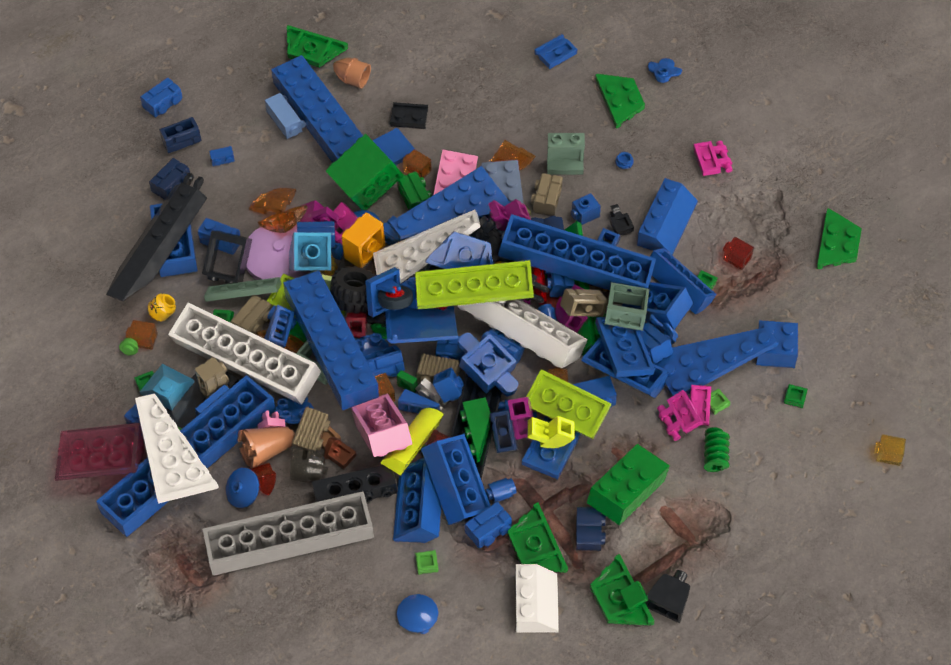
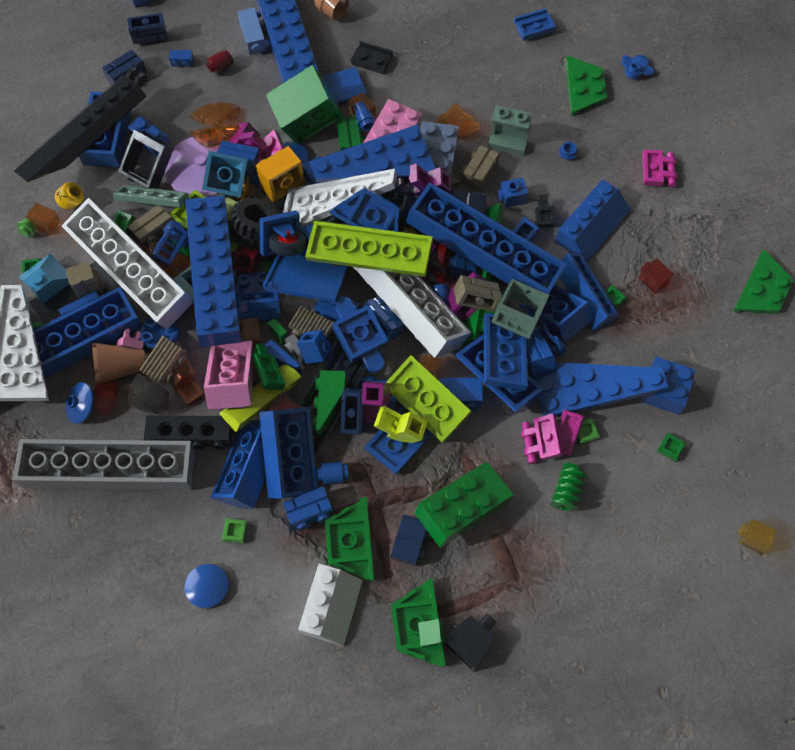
camera: 15 degrees right, 10 degrees up
none -> dark red brick [206,50,234,75]
none -> green hinge [252,344,285,391]
none -> blue cone [354,102,375,131]

